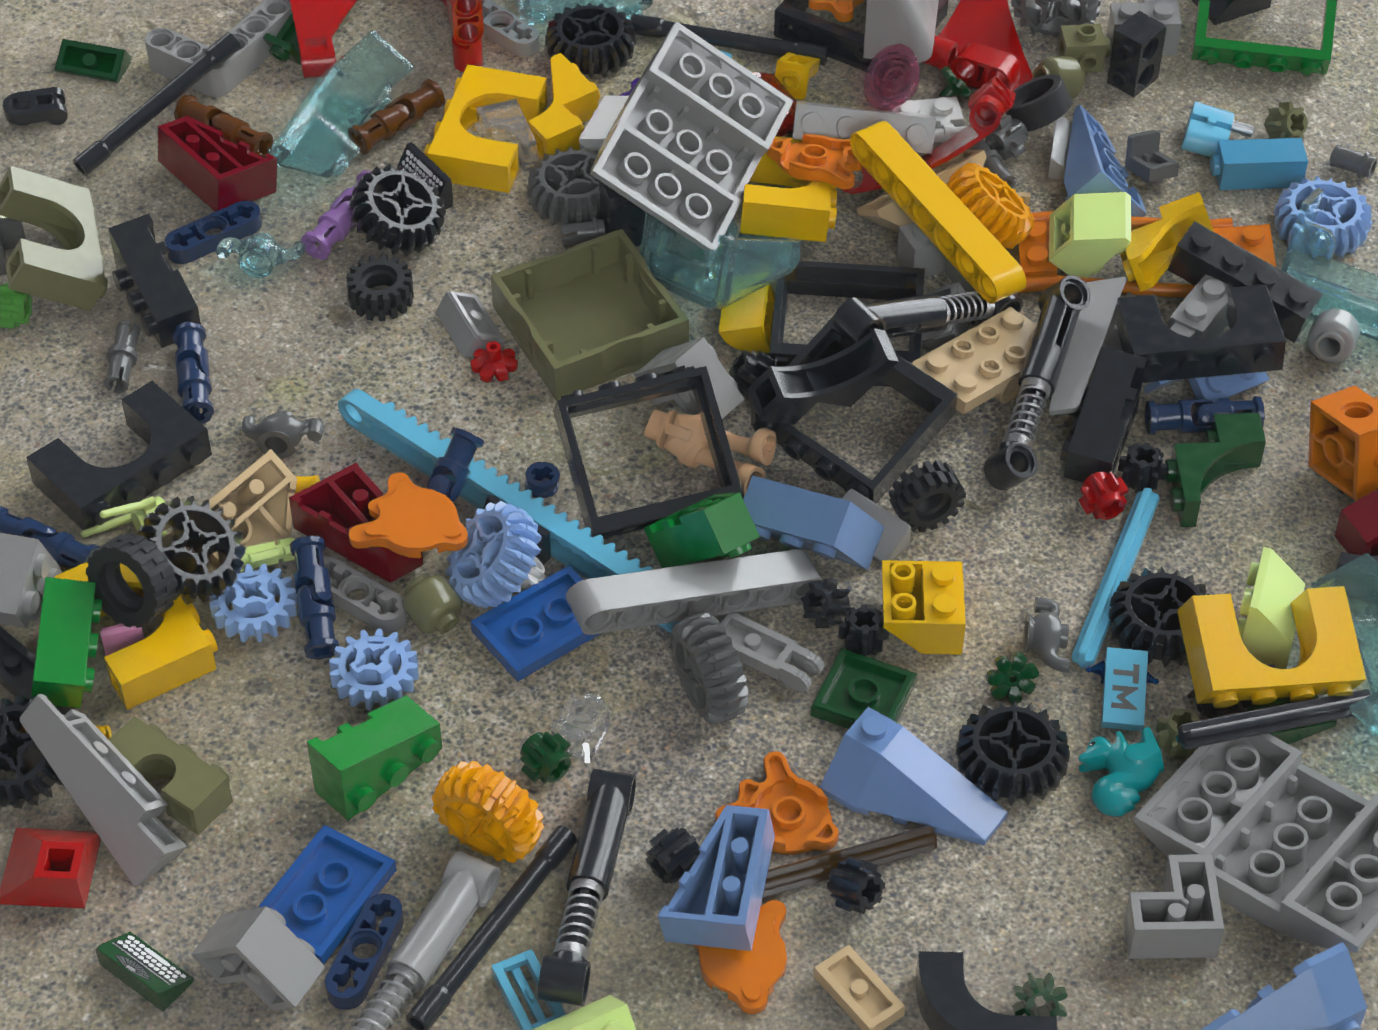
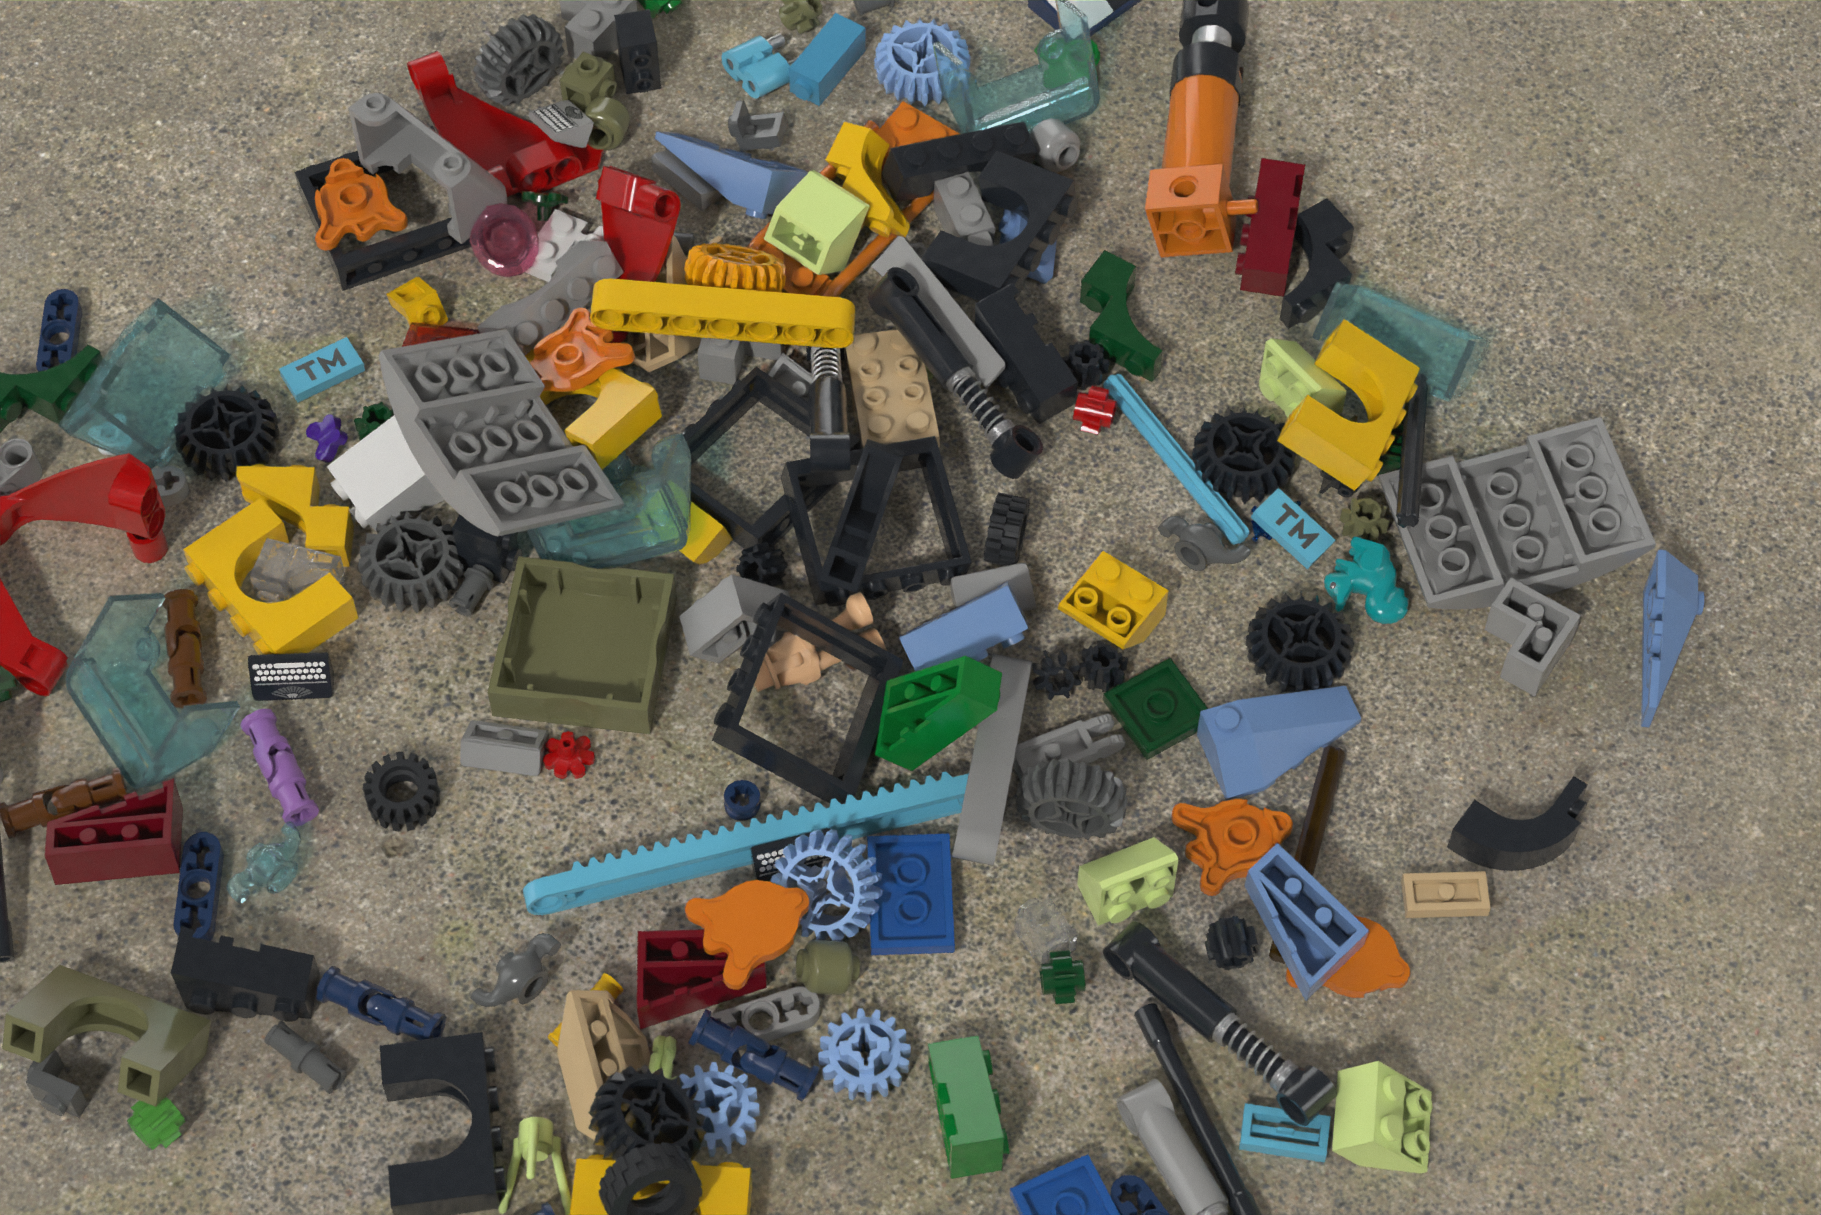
camera: 55 degrees left, 10 degrees up
black gear [349,164,446,256] -> none
dark blue piece [427,427,484,502] -> none
light orange gear [431,761,544,863] -> none
black piece [631,13,829,66] -> none
black gear [827,857,885,914] -> none
dark green plant [986,652,1039,704] -> none
black tyre [1006,74,1073,132] -> none
dark green gear [1012,972,1068,1017] -> none
dark blue piece [1144,396,1265,435] -> none
none -> light grey slope [528,100,593,148]
none -> yellowish green slope [1077,837,1179,926]

